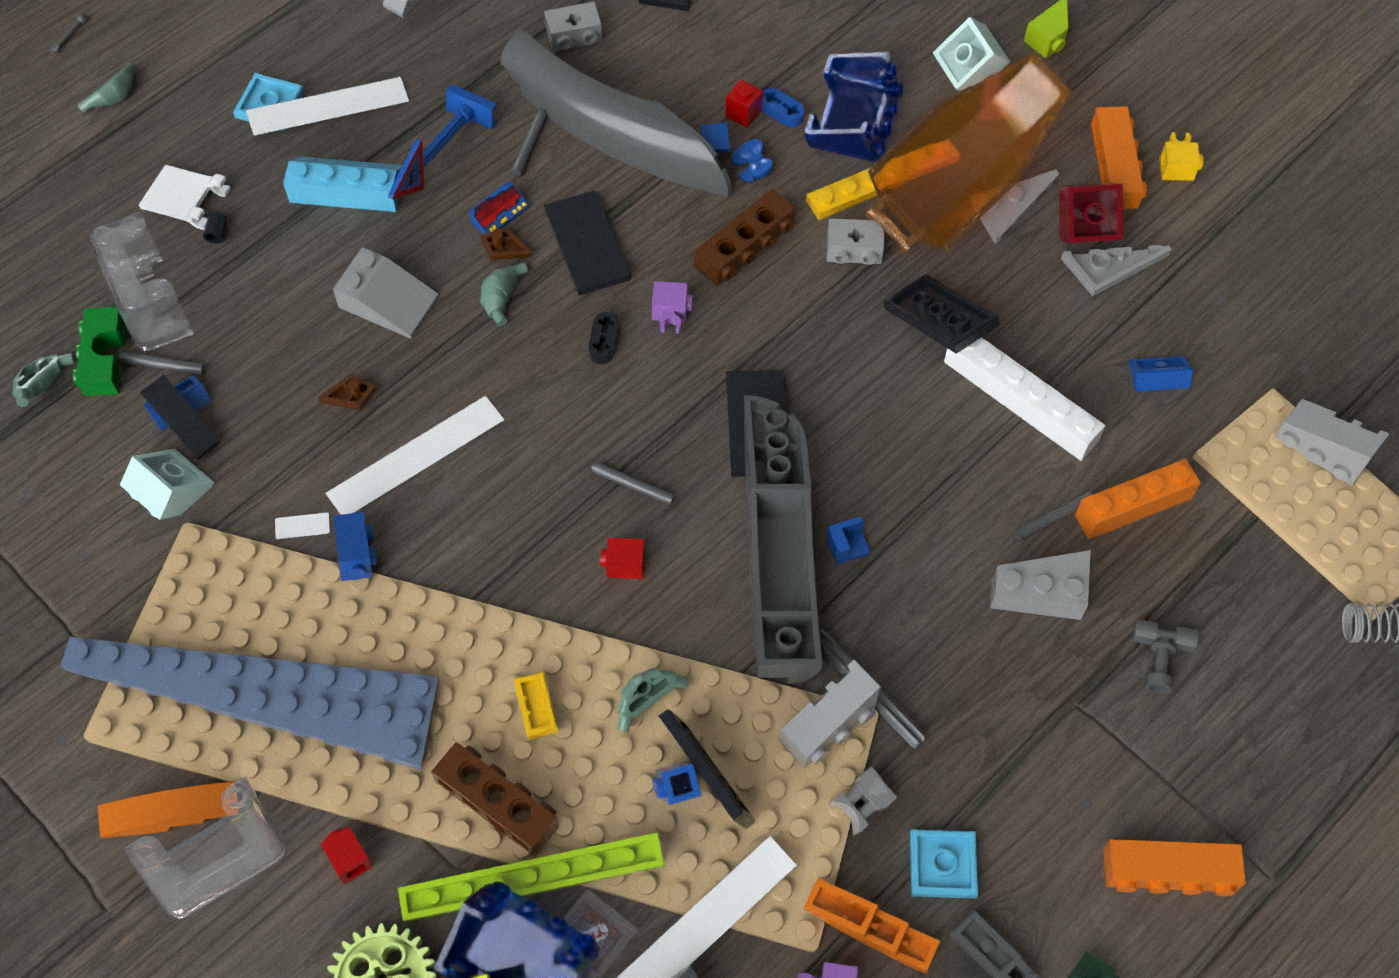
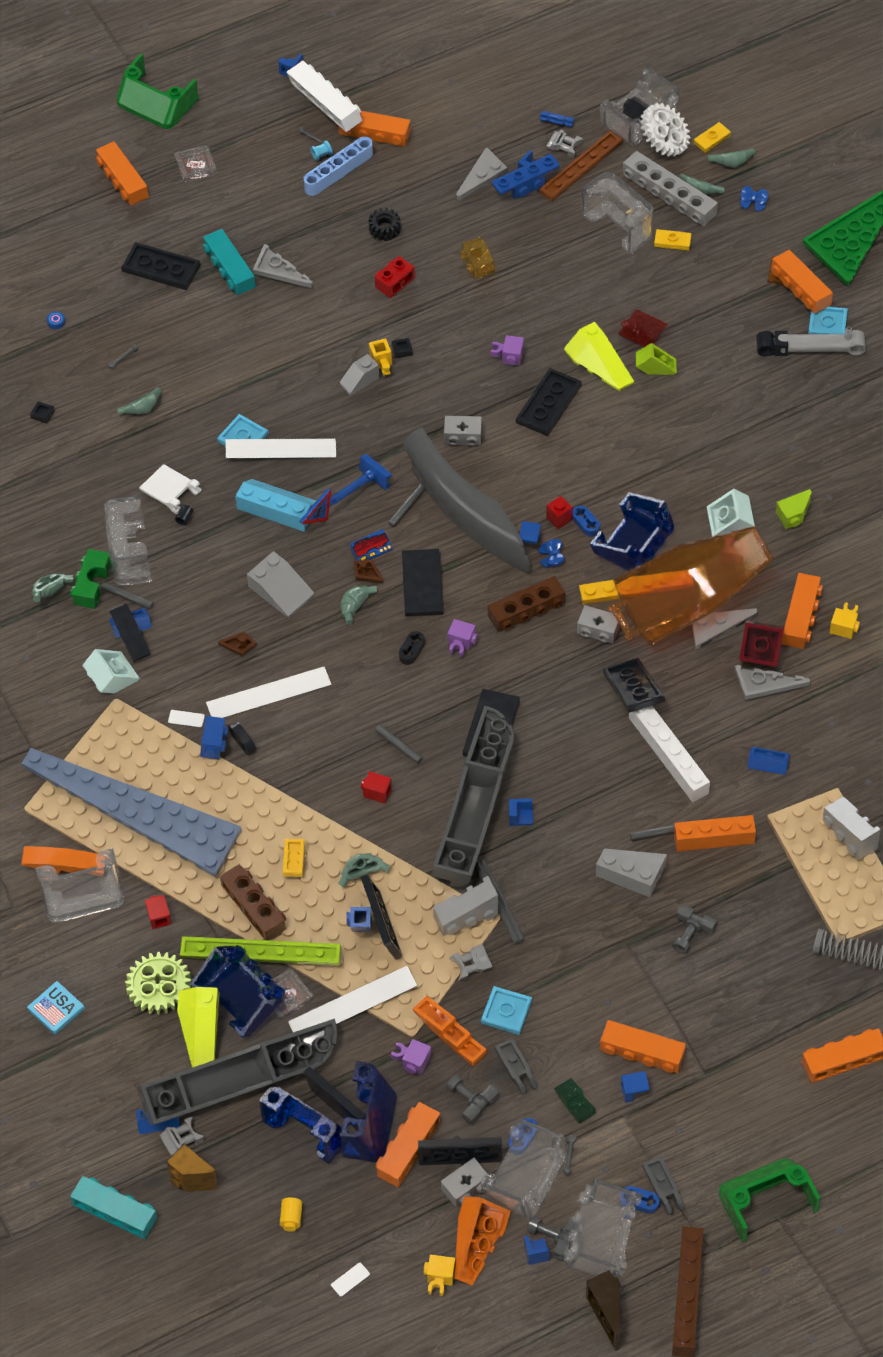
camera: 20 degrees right, 5 degrees down
none -> black beam [228,722,256,755]
none -> blue panel [621,1071,649,1103]

